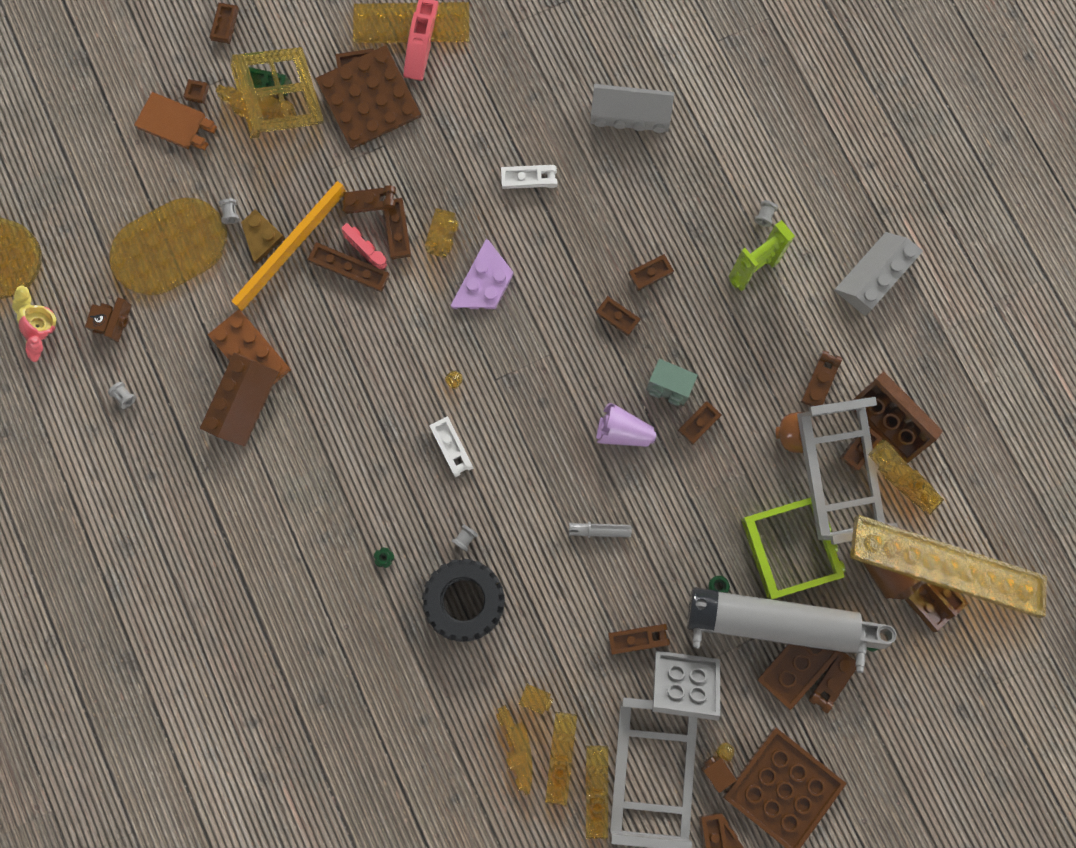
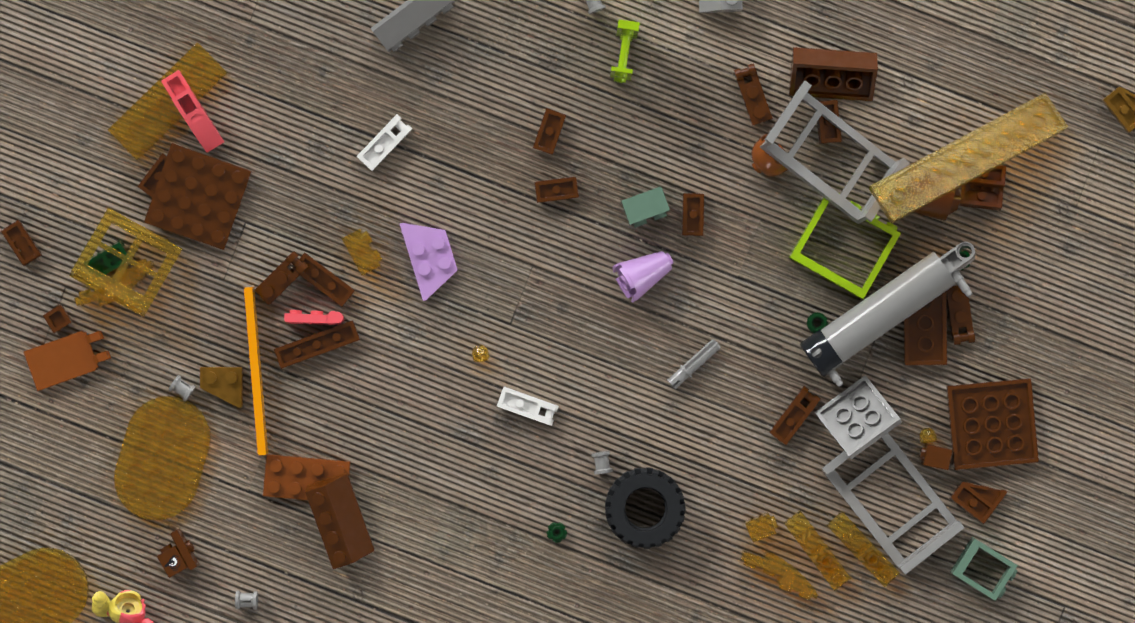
camera: 50 degrees left, 10 degrees up
clear yellow slope [868,440,944,515] -> none

